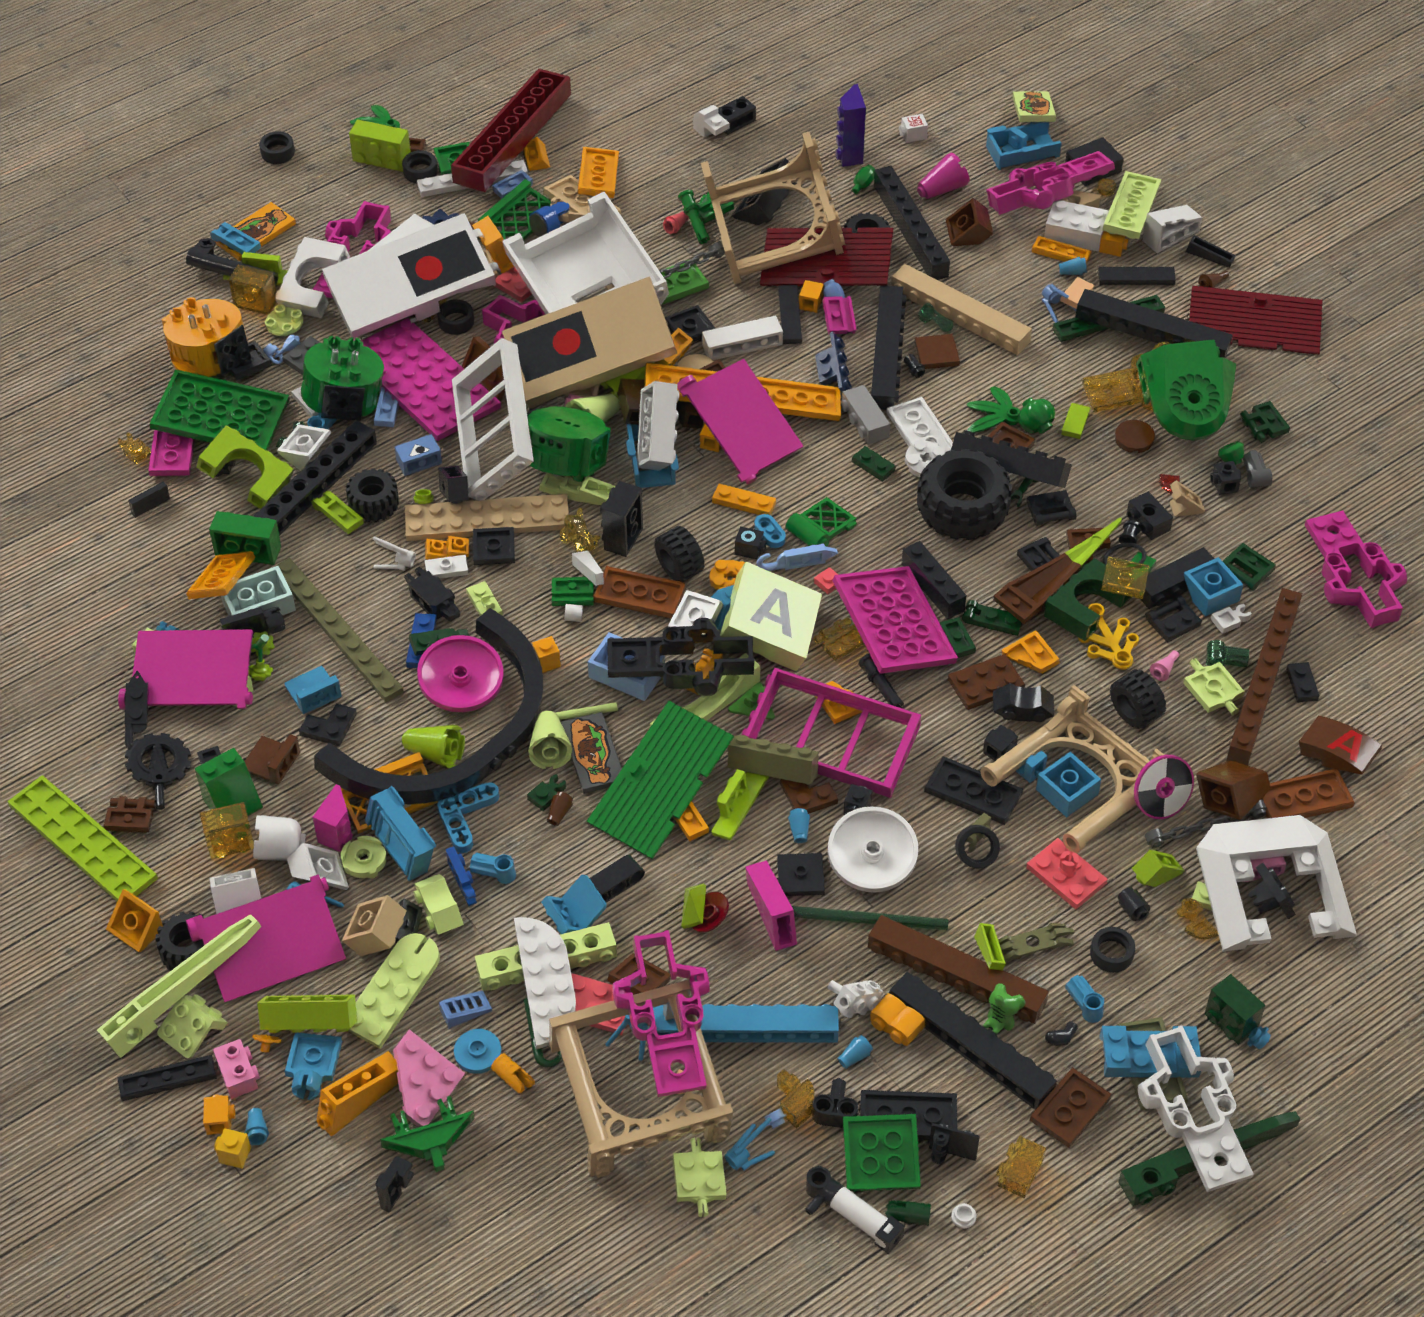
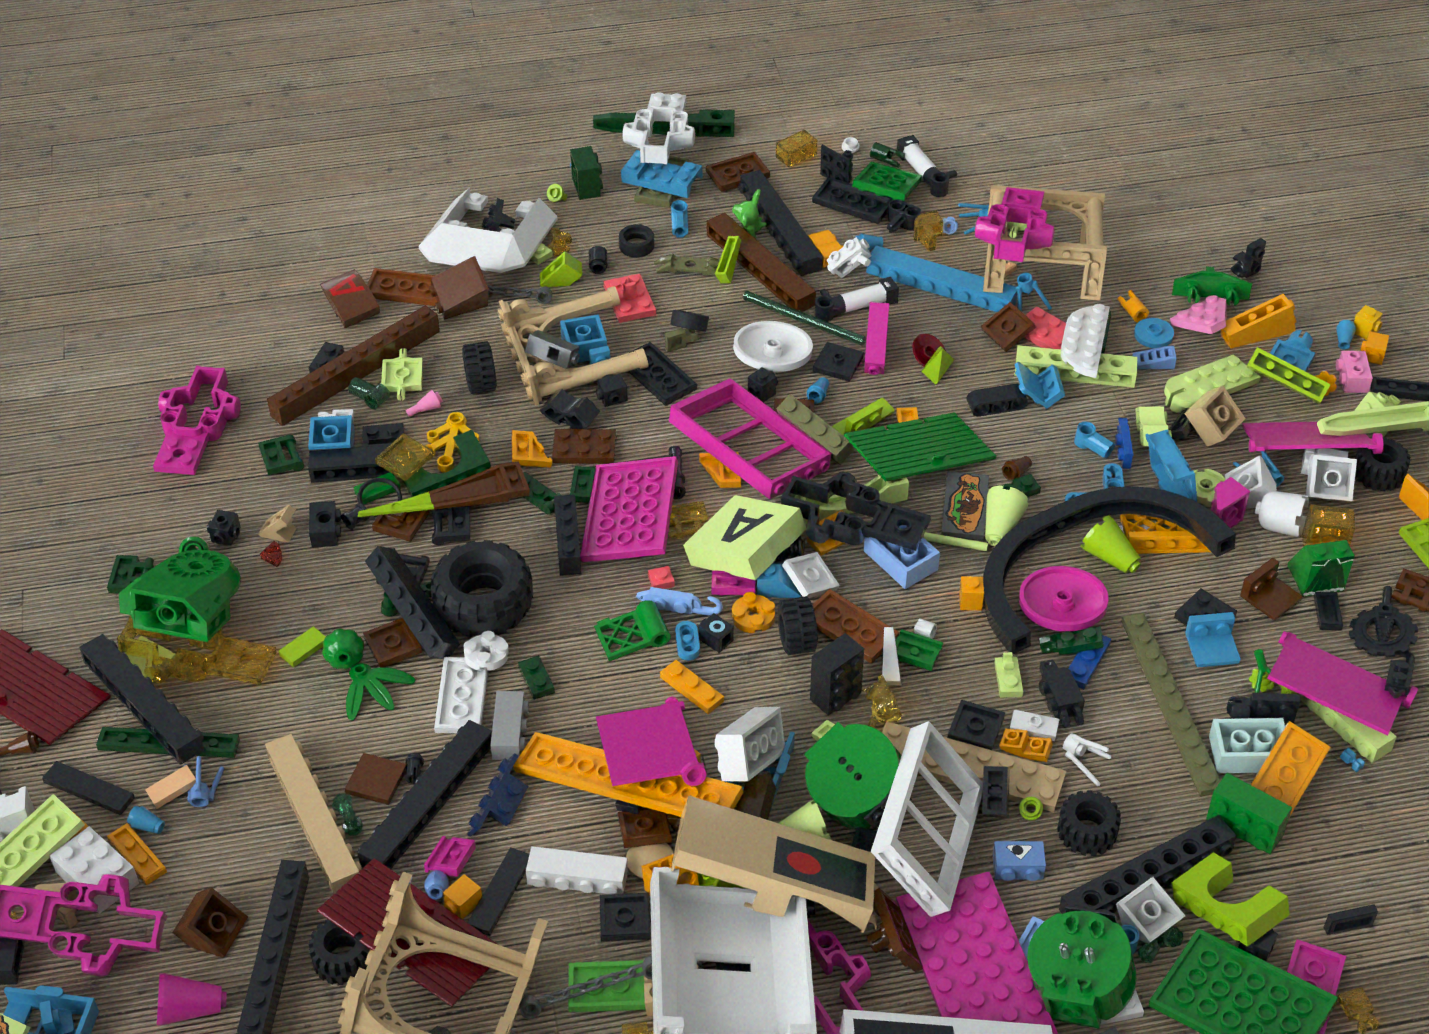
camera: 155 degrees left, 5 degrees down
lime plate [312,490,364,534] -> none
black arm [1045,1021,1078,1046] -> none
reddish brown tile [1115,419,1155,453] -> none
piece [1134,754,1194,819] -> none
dark grey piece [1243,450,1272,488] -> none
none -> dark grey brick [525,330,580,369]
none -> lime plate [547,184,568,202]
none -> piece [815,276,899,323]

